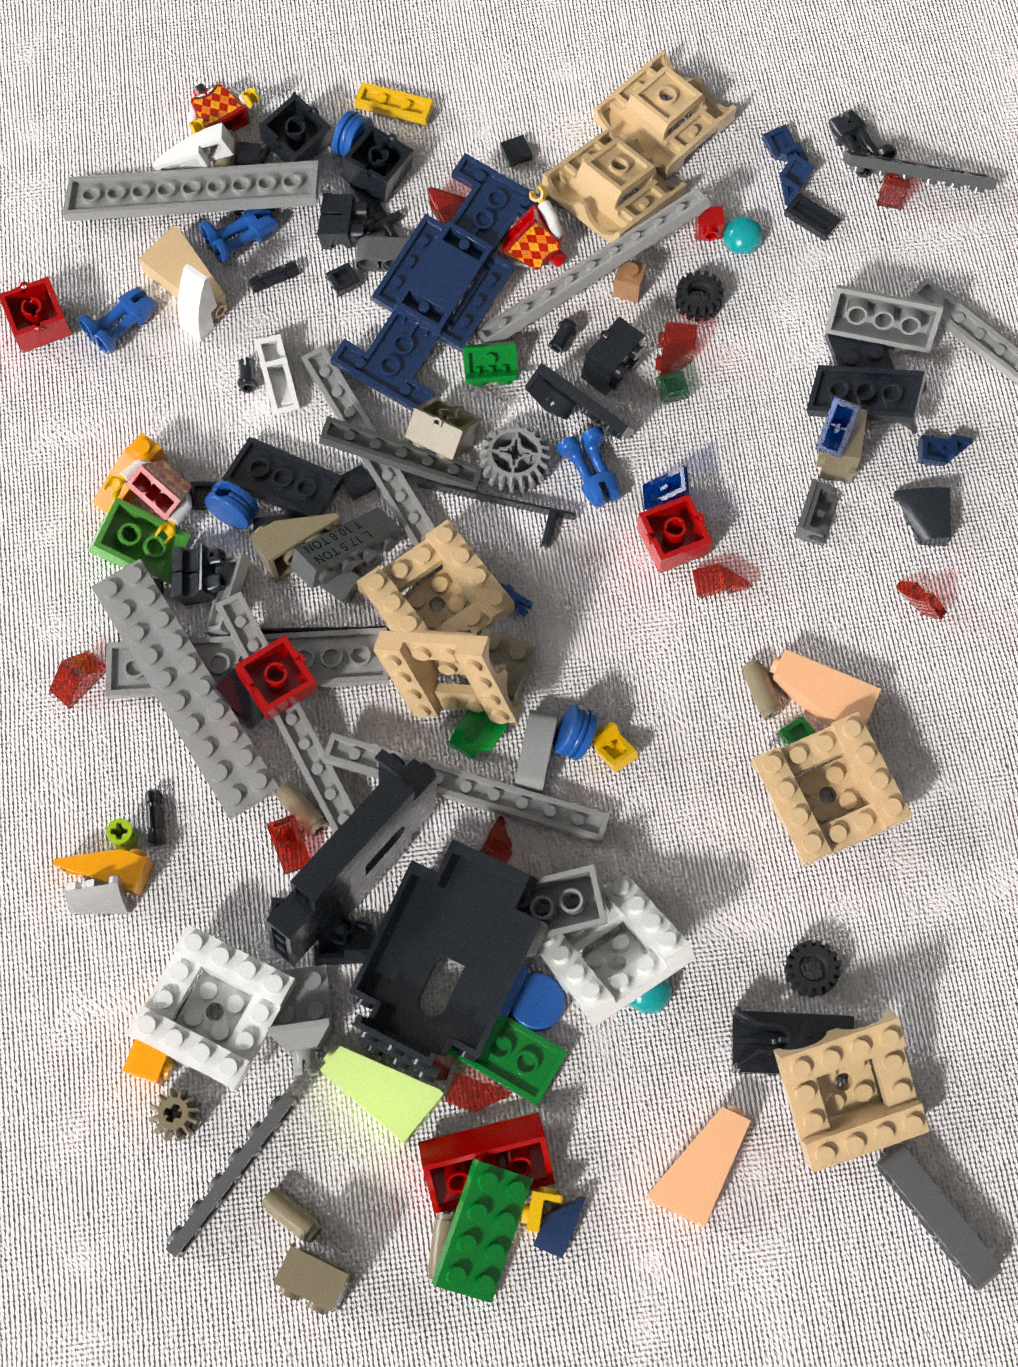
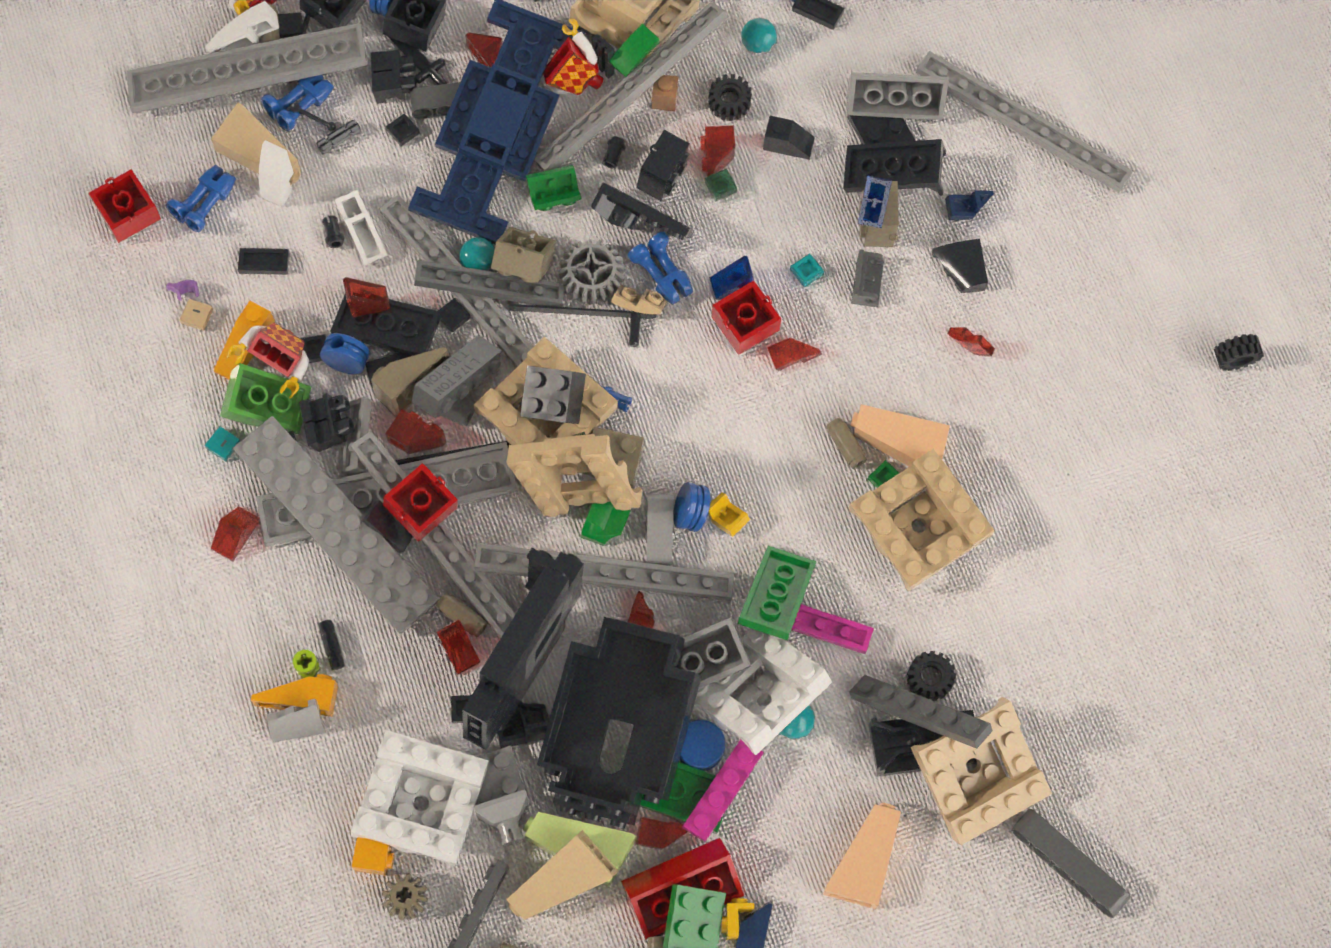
camera: 15 degrees left, 0 degrees up
red plate [694,206,725,241] -> none
none -> medium lavender piece [166,280,199,301]
none -> tan tile [180,299,213,331]
none -> teal tile [204,426,241,462]
none -> black tile [238,248,290,275]
none -> black hinge [289,102,336,131]
none -> clear red slope [343,277,390,317]
none -> clear red slope [385,409,446,454]
none -> teal hair [459,237,495,271]
none -> tan slope [506,830,618,920]
none -> brick [520,366,586,424]
none -> black tile [591,34,615,79]
none -> green slope [609,23,660,77]
none -> tan slope [611,285,667,314]
none -> dark pink plate [683,739,764,843]
none -> green plate [737,545,817,641]
none -> black slope [763,115,815,160]
none -> teal tile [790,253,825,288]
none -> dark pink plate [792,604,874,654]
none -> dark grey plate [849,675,993,749]

